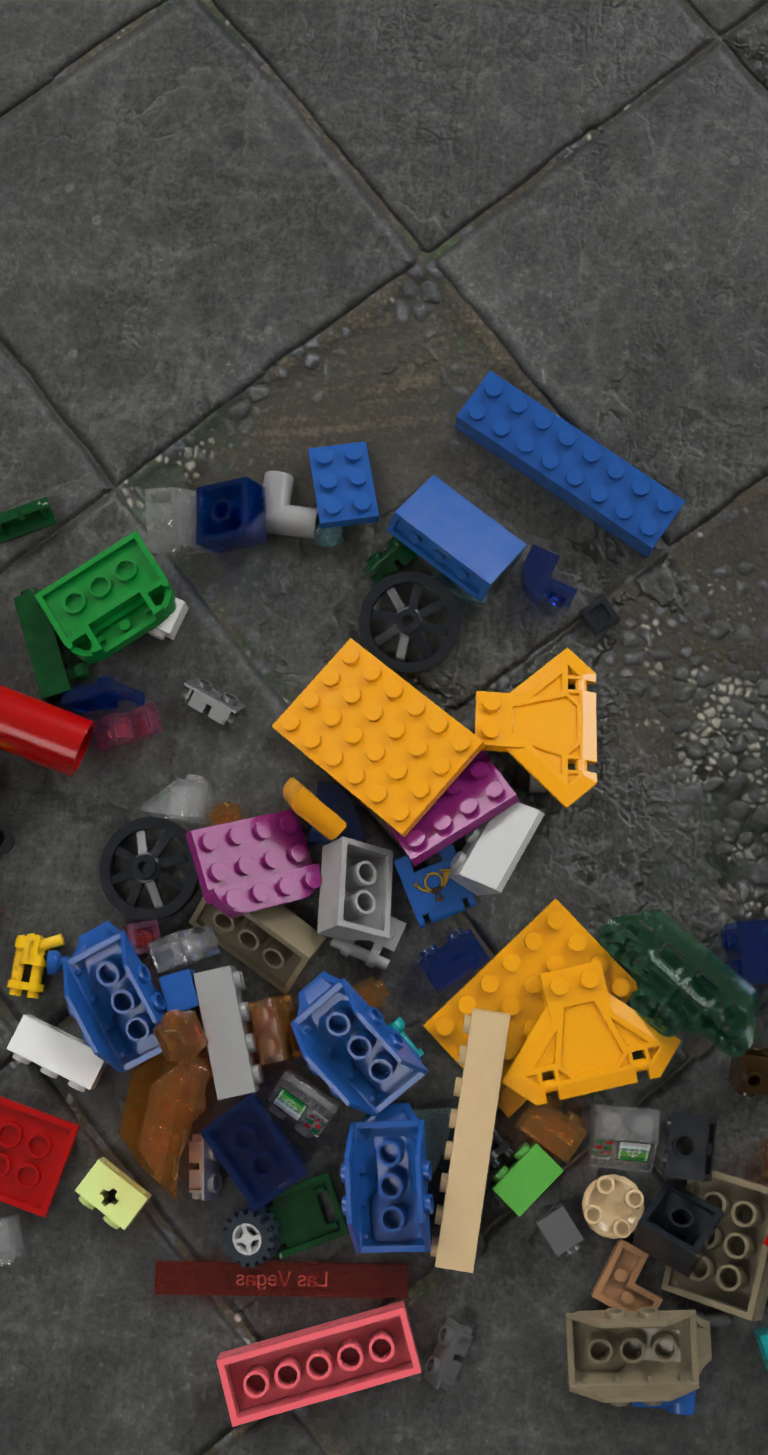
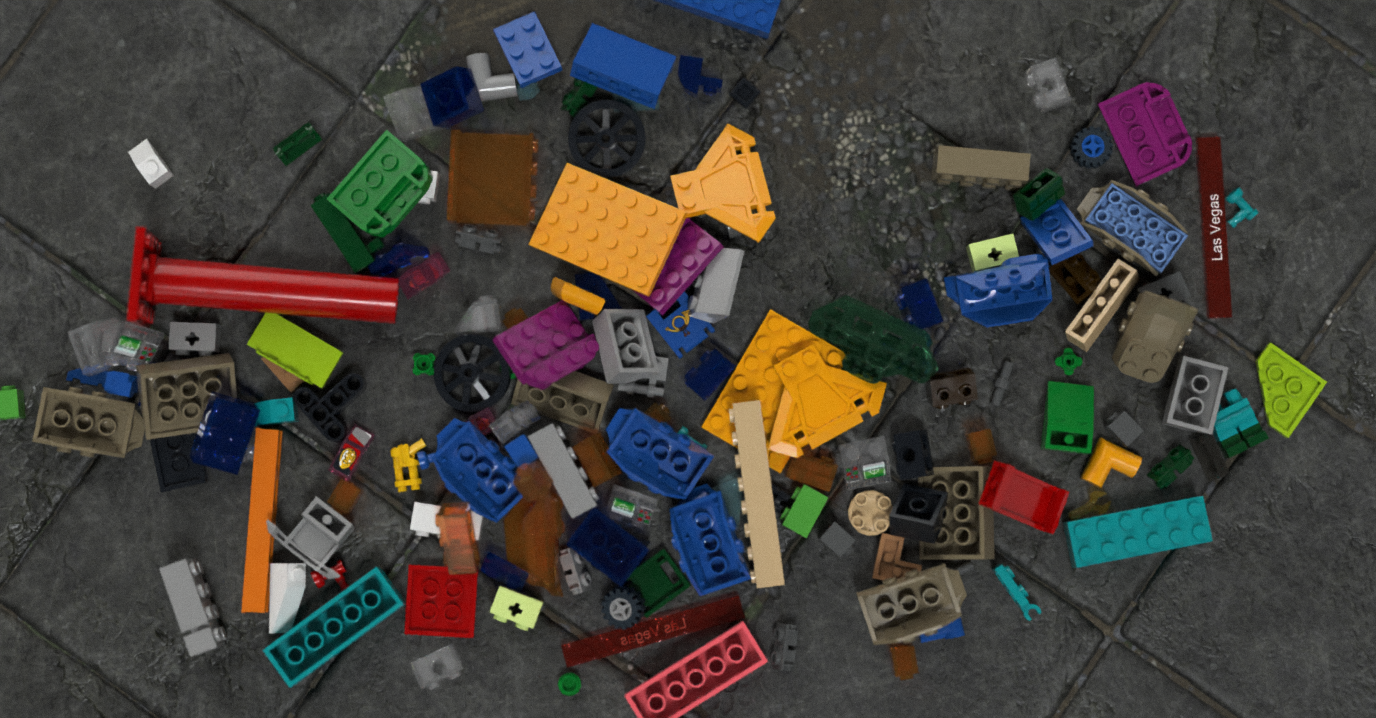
camera: 20 degrees left, 5 degrees up
none -> green plate [412,353,436,376]
none -> clear orange brick [435,502,480,575]
none -> clear orange panel [447,130,539,227]
none -> clear blue plate [480,552,530,592]
none -> green plate [558,672,581,696]
none -> clear orange brick [889,644,919,680]

